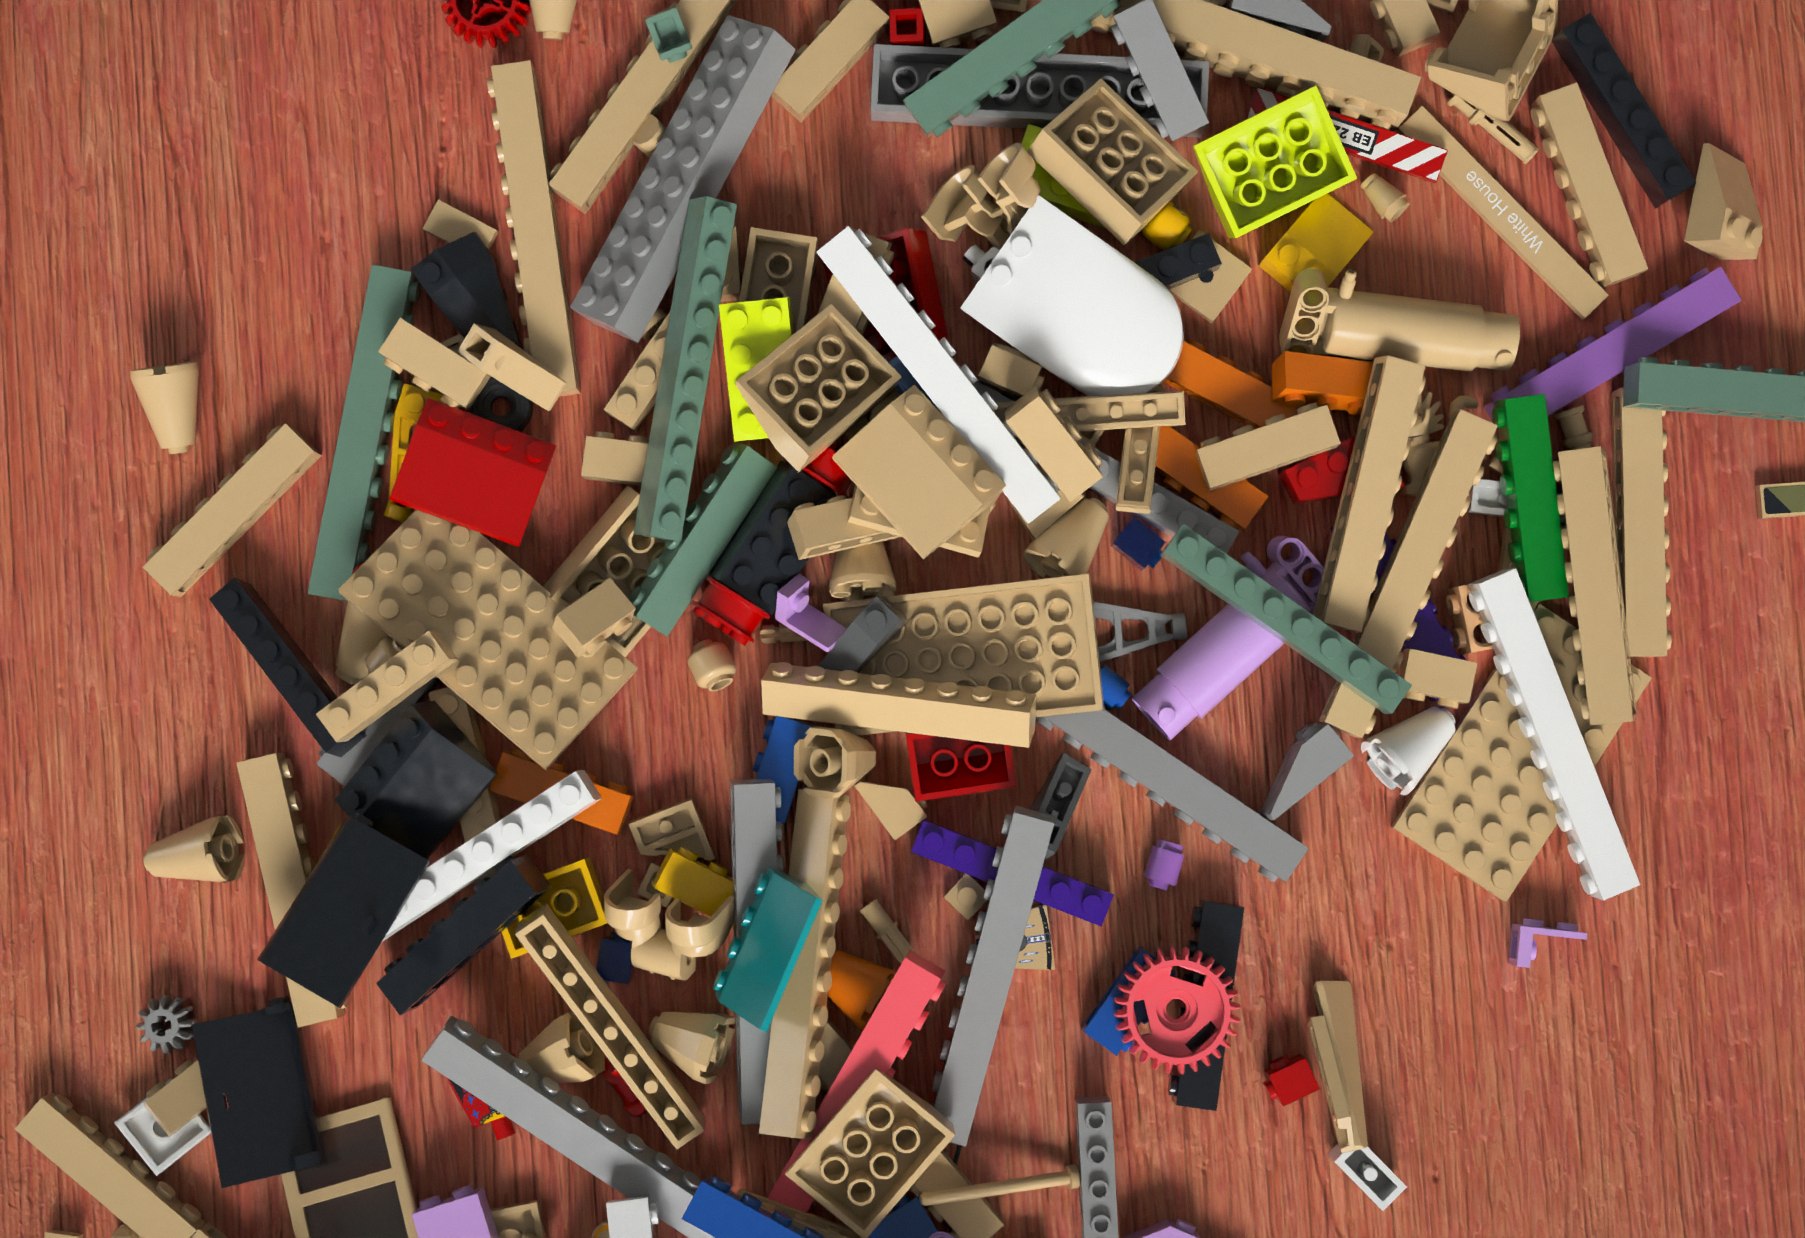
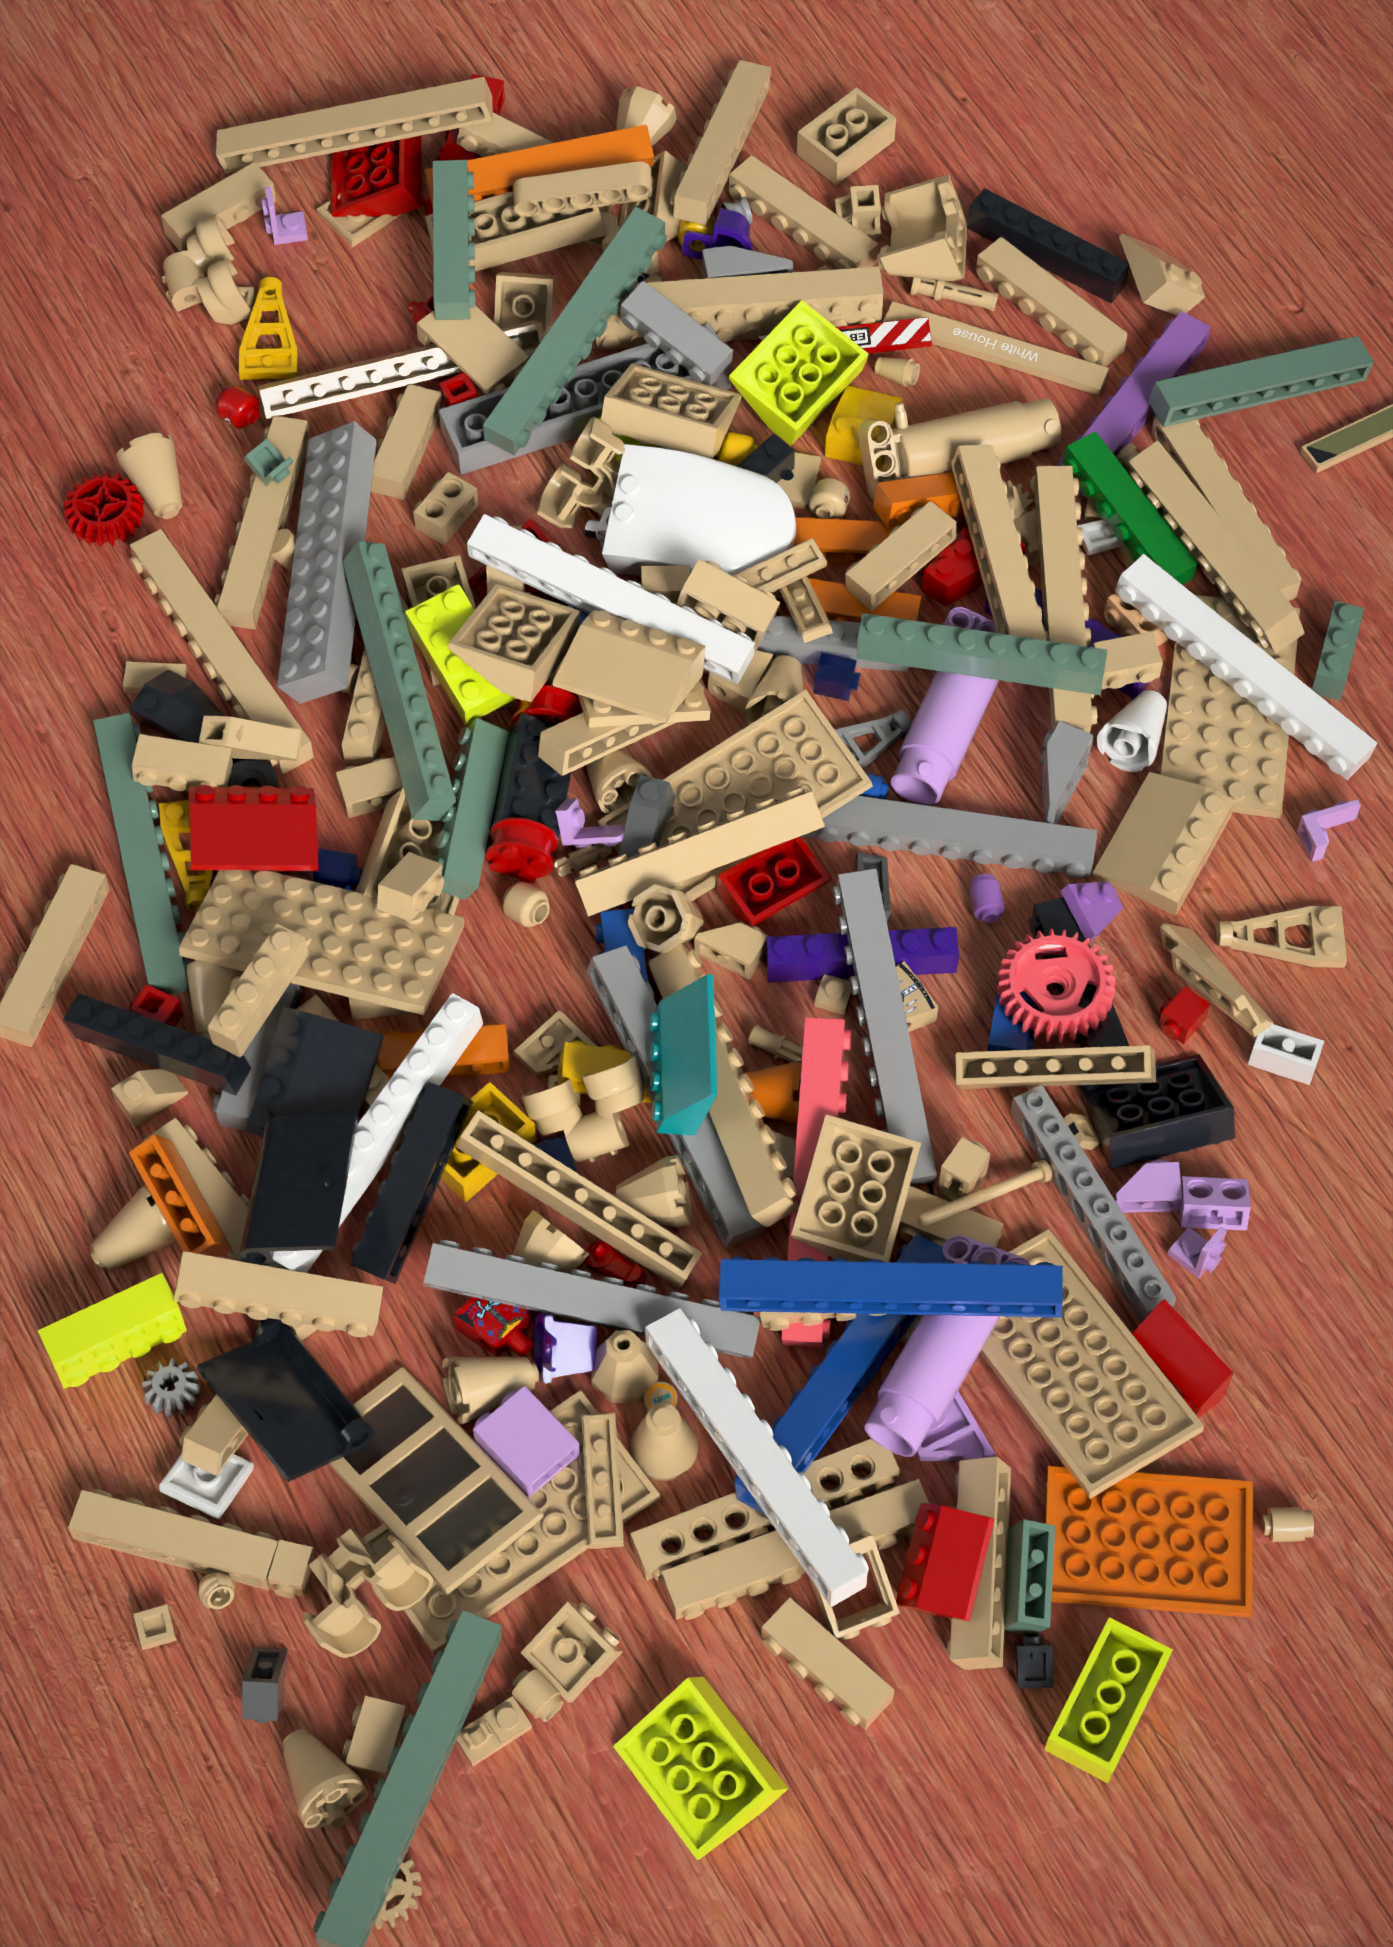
camera: 25 degrees left, 25 degrees down
none -> neon yellow brick [38,1273,187,1389]
none -> tan slope [111,1069,188,1128]
none -> orange brick [129,1134,232,1257]
none -> red brick [130,984,183,1027]
none -> tan brick [173,1251,383,1337]
none -> clear blue brick [313,849,362,891]
none -> tan brick [413,472,478,545]
none -> tan cone [442,1356,539,1424]
none -> container [532,1313,597,1383]
none -> tan cone [591,1330,658,1403]
none -> tan head [809,478,850,519]
none -> tan brick [937,1137,990,1202]
none -> tan brick [956,1045,1156,1089]
none -> medium lavender wing [1061,881,1123,942]
none -> tan plate [1063,1113,1100,1150]
none -> black slope [1078,1054,1235,1169]
none -> tan slope [1092,772,1235,916]
none -> tan plate [1216,906,1347,968]
none -> sand green brick [1312,601,1364,701]

